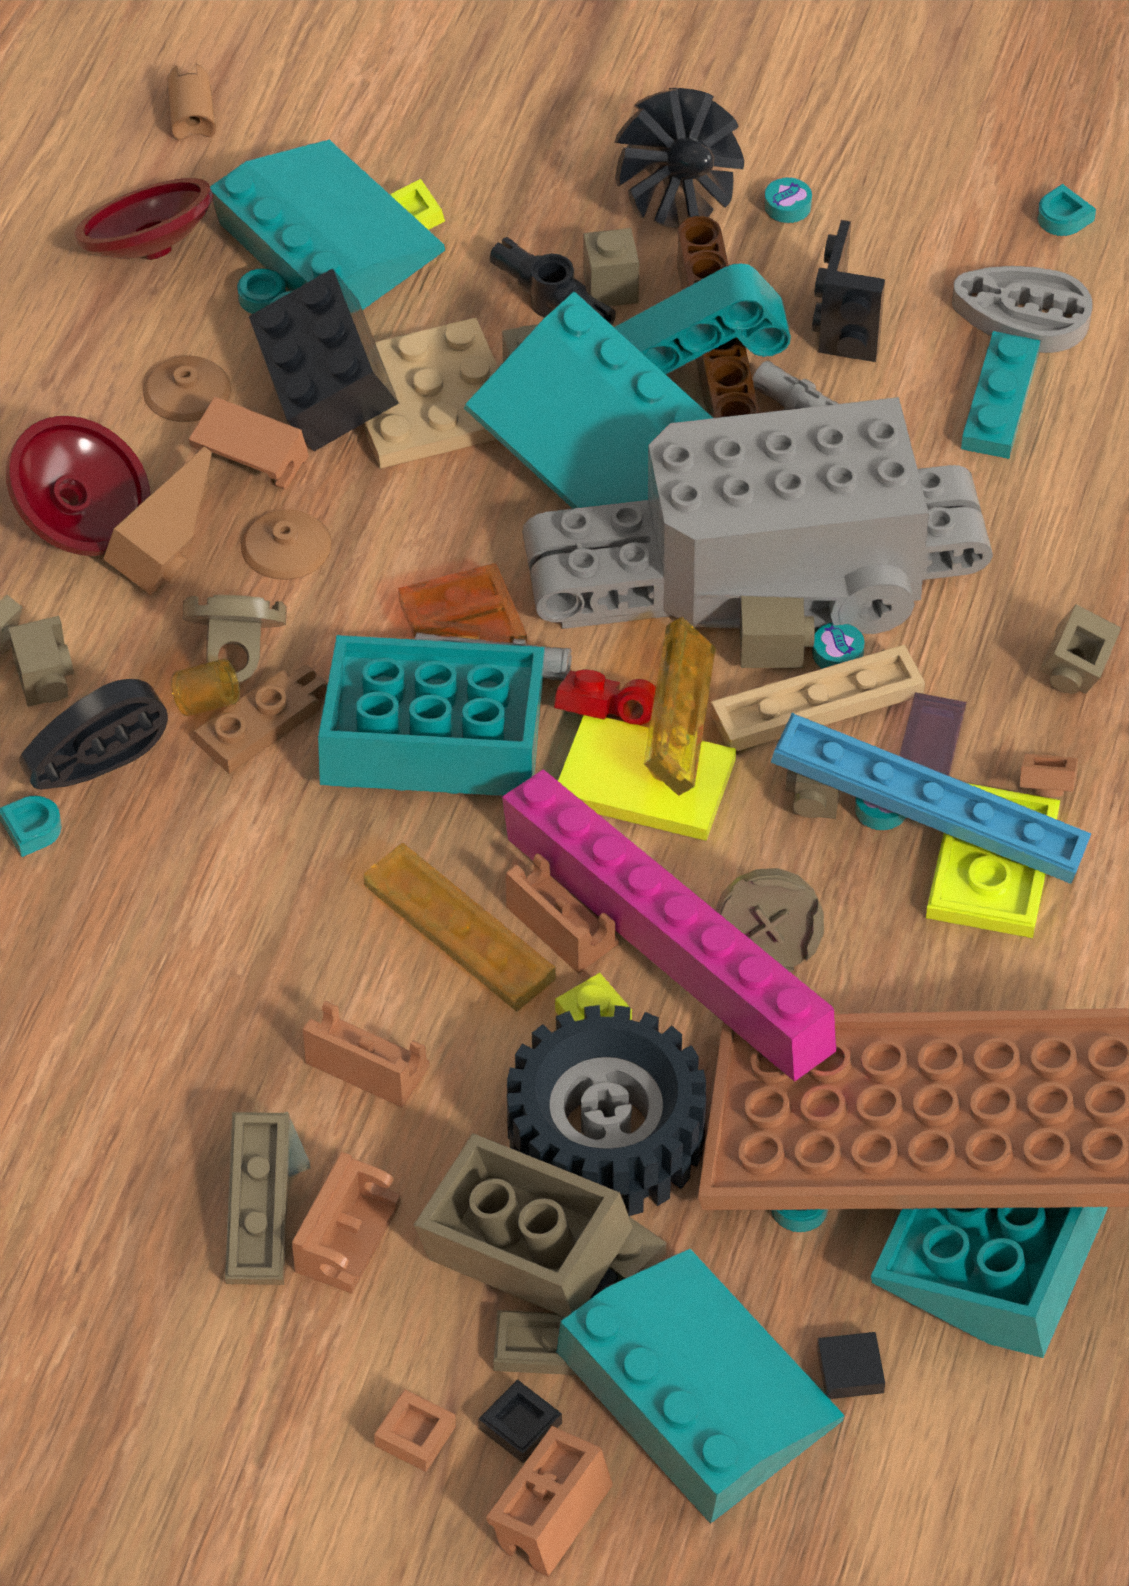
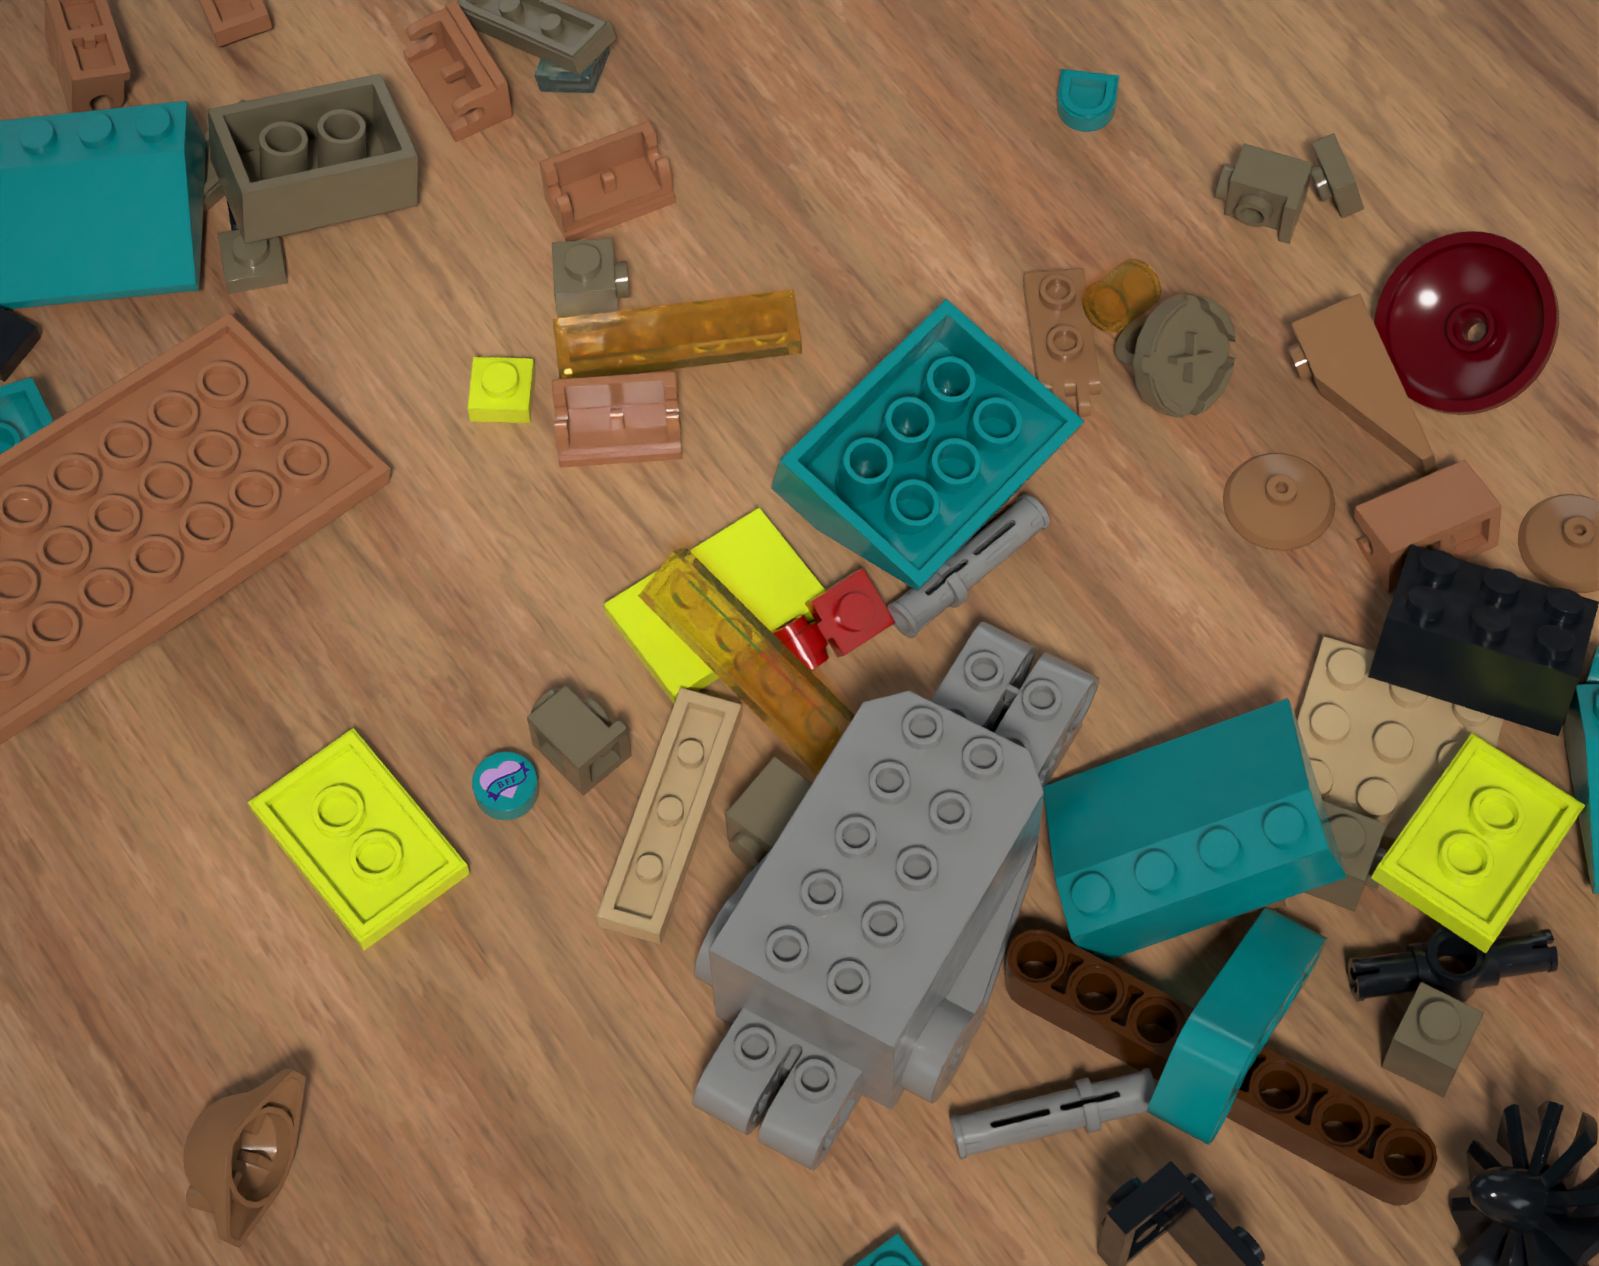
camera: 130 degrees right, 10 degrees up
black piece [19,679,168,790] -> none
clear orange wing [398,563,527,644] -> none
black tile [478,1379,562,1463] -> none
dark pink brick [502,769,836,1082] -> none
black wheel [507,1005,706,1216] -> none
dark tan tile [715,868,824,972] -> none
dark azure tile [771,713,1091,884] -> none
teal tile [812,622,865,669] -> none
tile [899,692,967,776] -> none
nougat plate [1020,753,1078,797] -> none
dark tan brick [1040,604,1121,694] -> none
none -> dark tan brick [552,238,630,333]
none -> neon yellow tile [1371,733,1585,953]

